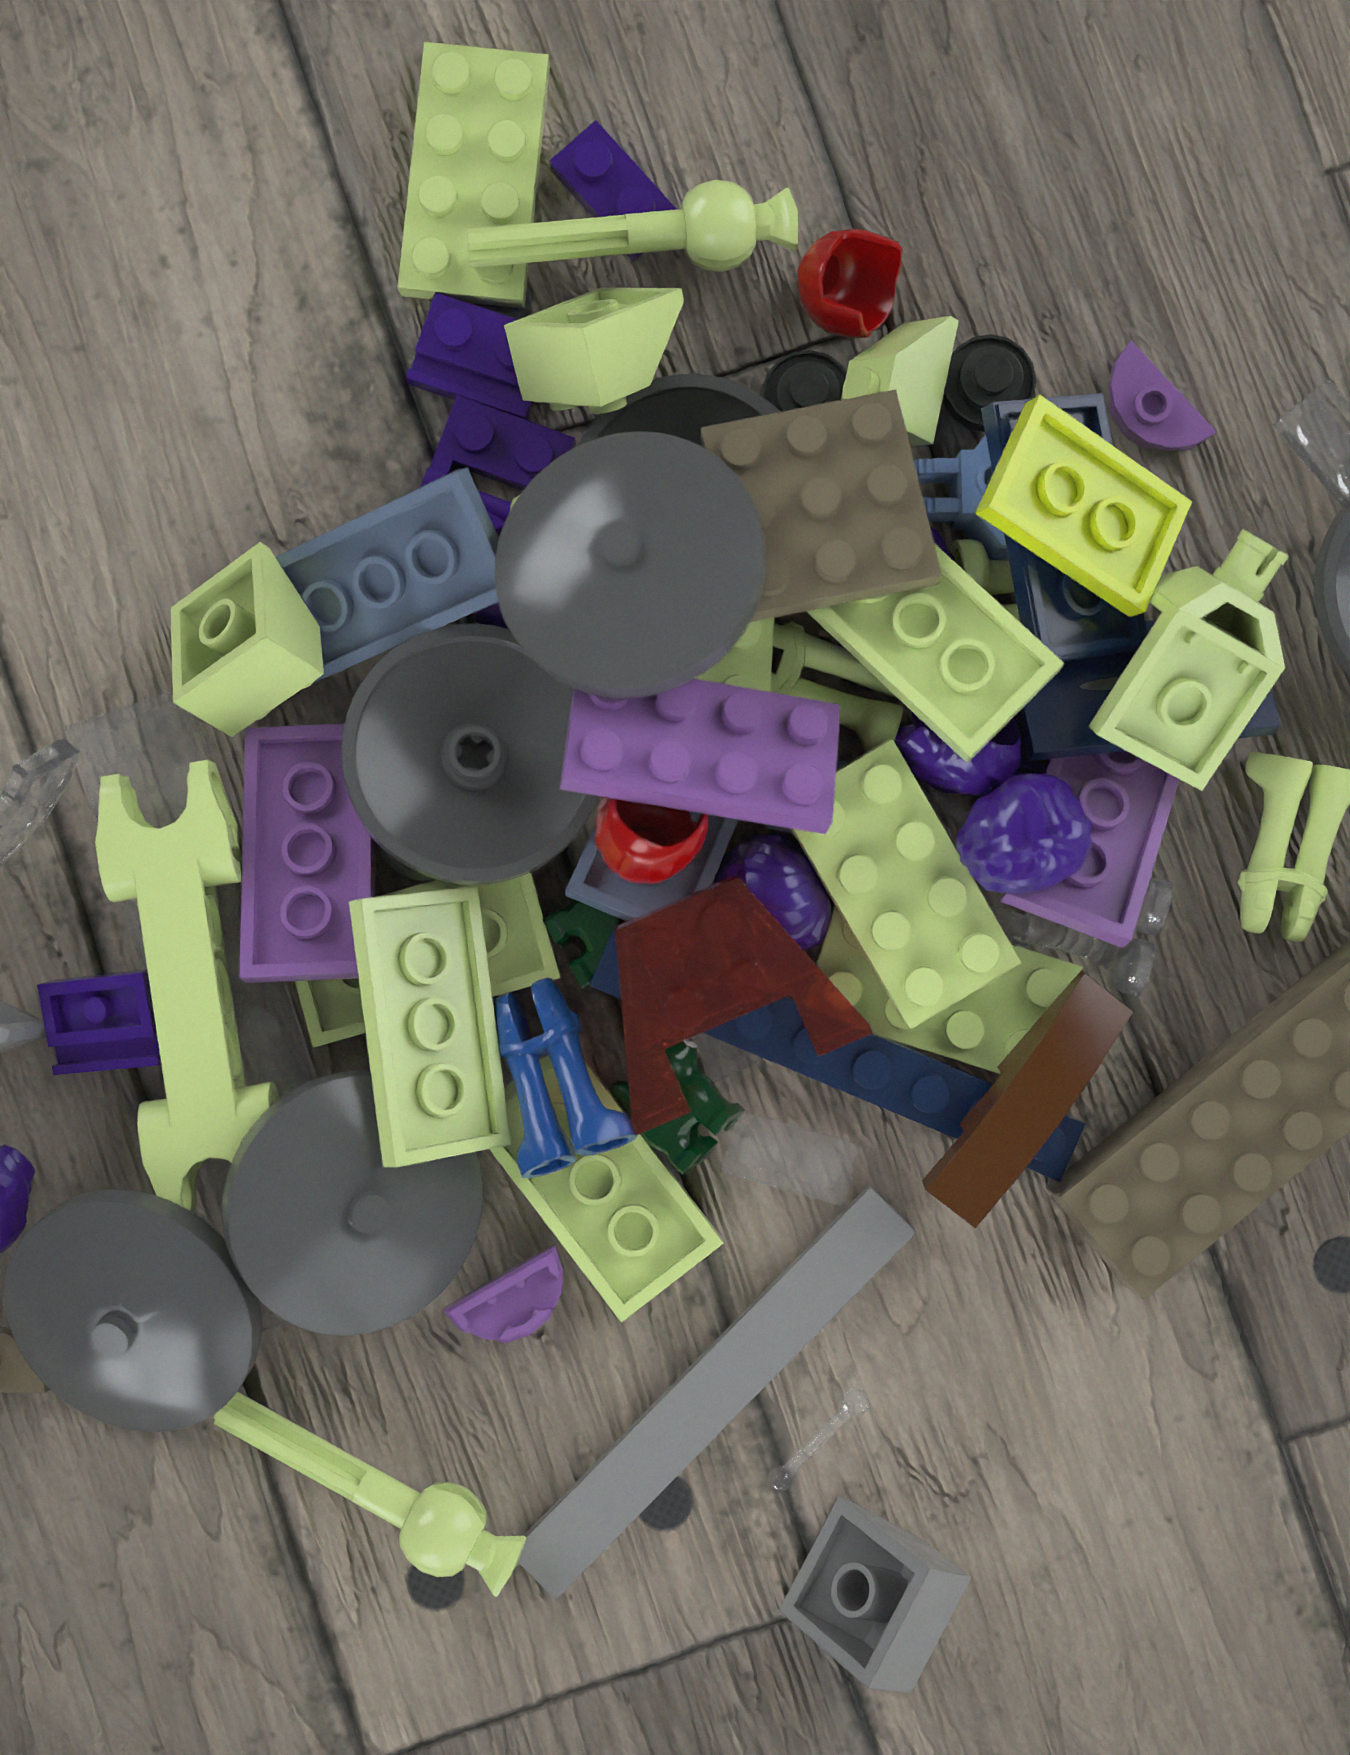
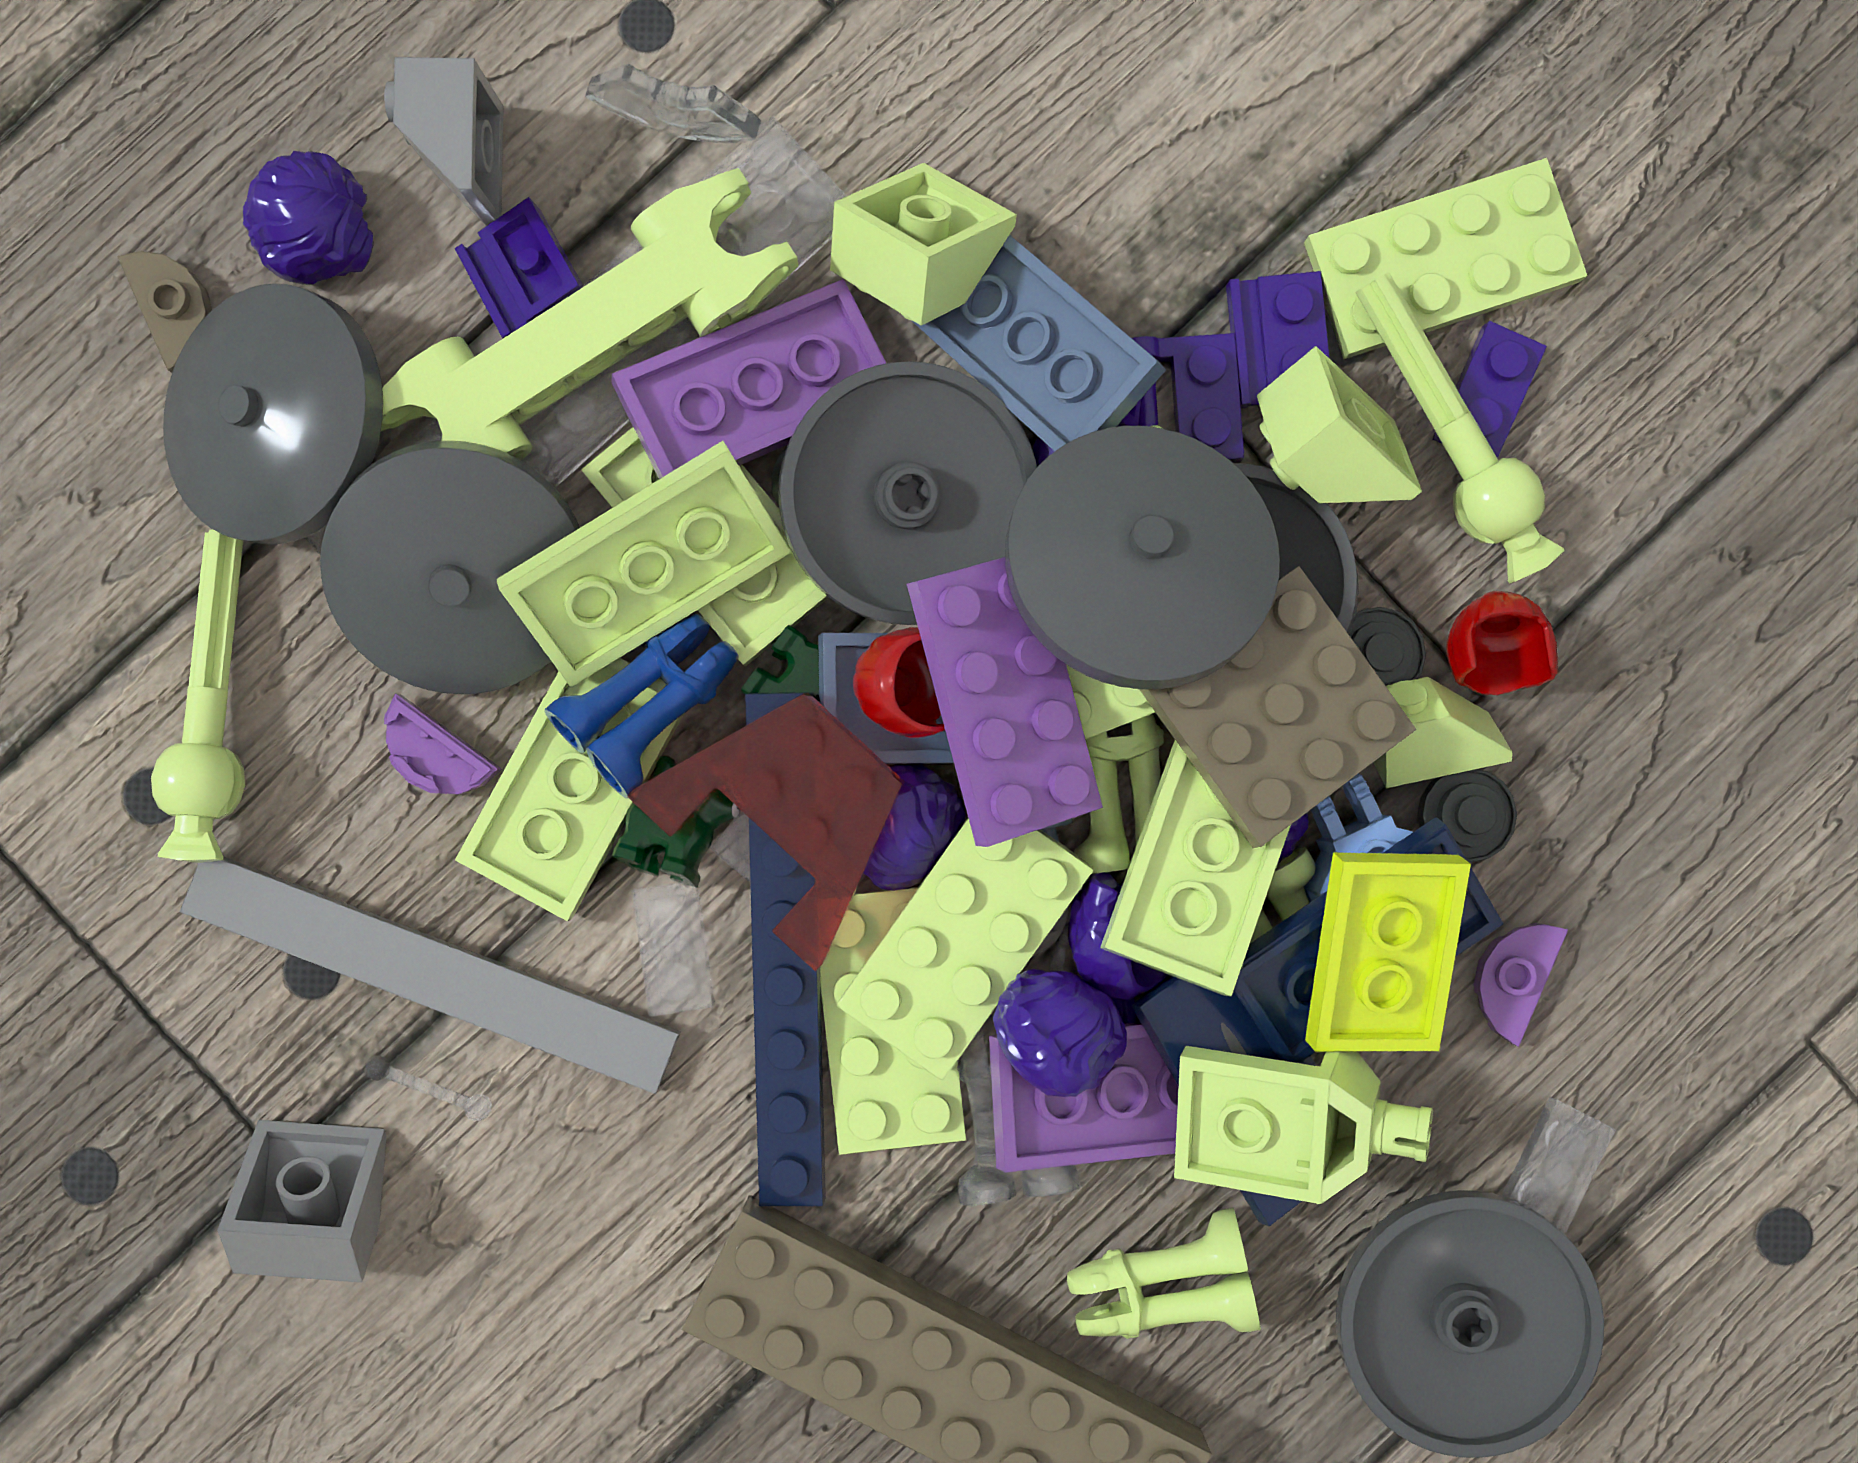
camera: 70 degrees right, 0 degrees up
reddish brown slope [922,970,1133,1229] -> none

